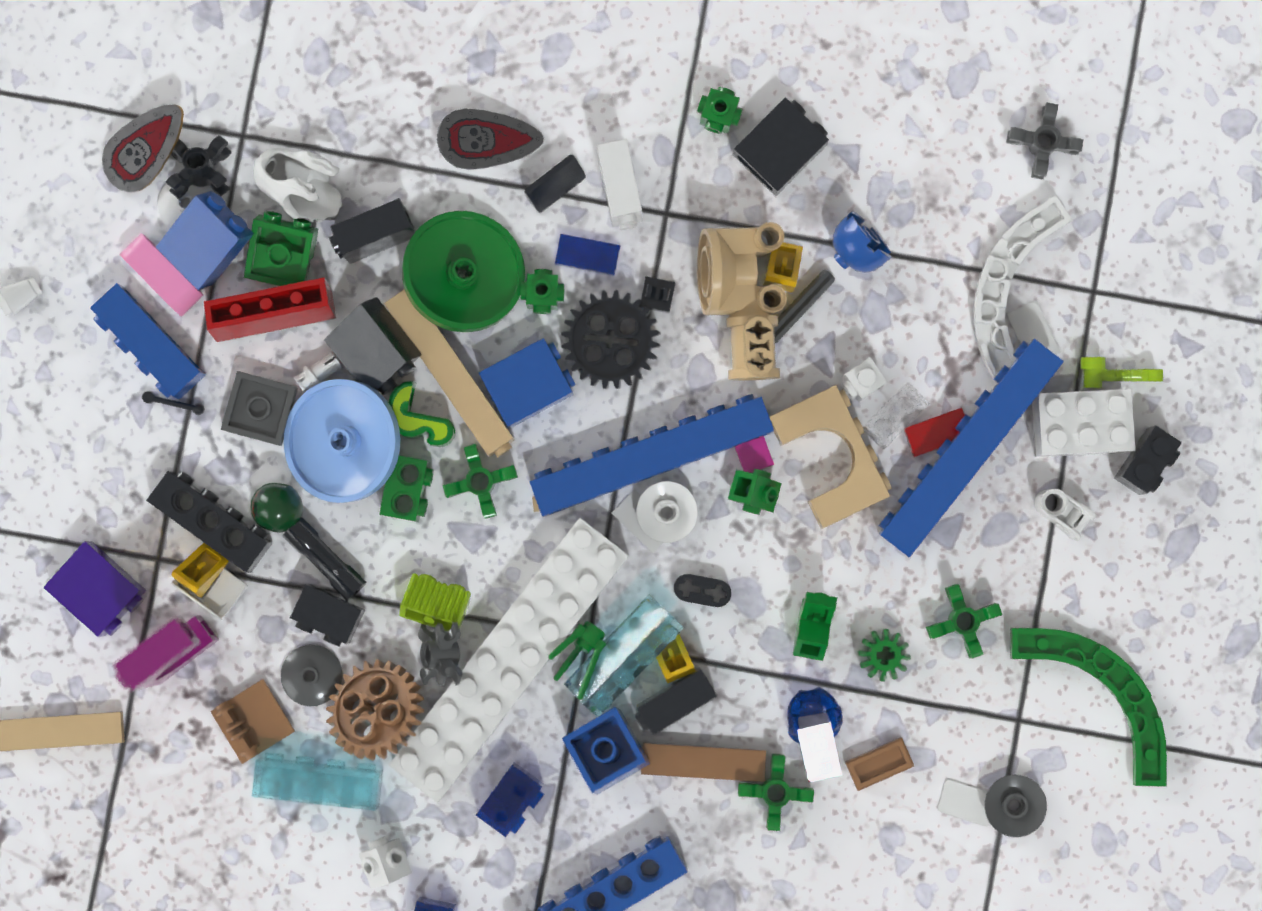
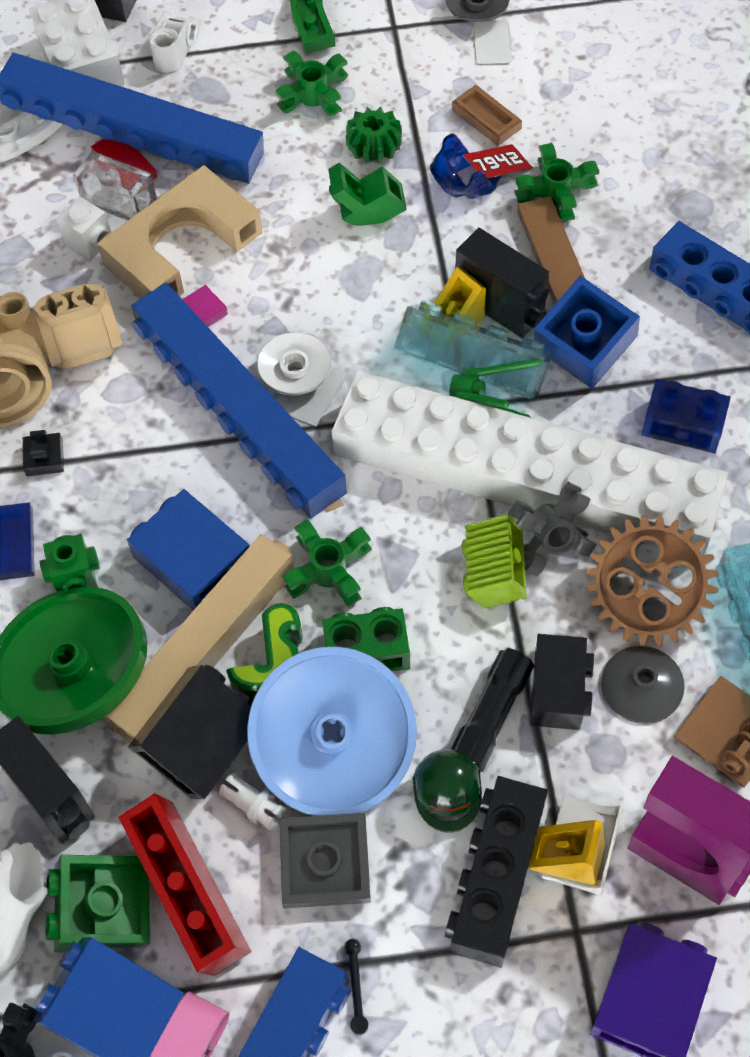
camera: 110 degrees left, 25 degrees down
black gear [561,290,661,389] -> none
black beam [674,574,731,607] -> none
green brick [728,469,782,515] -> none
lime brick [1081,357,1163,388] -> none

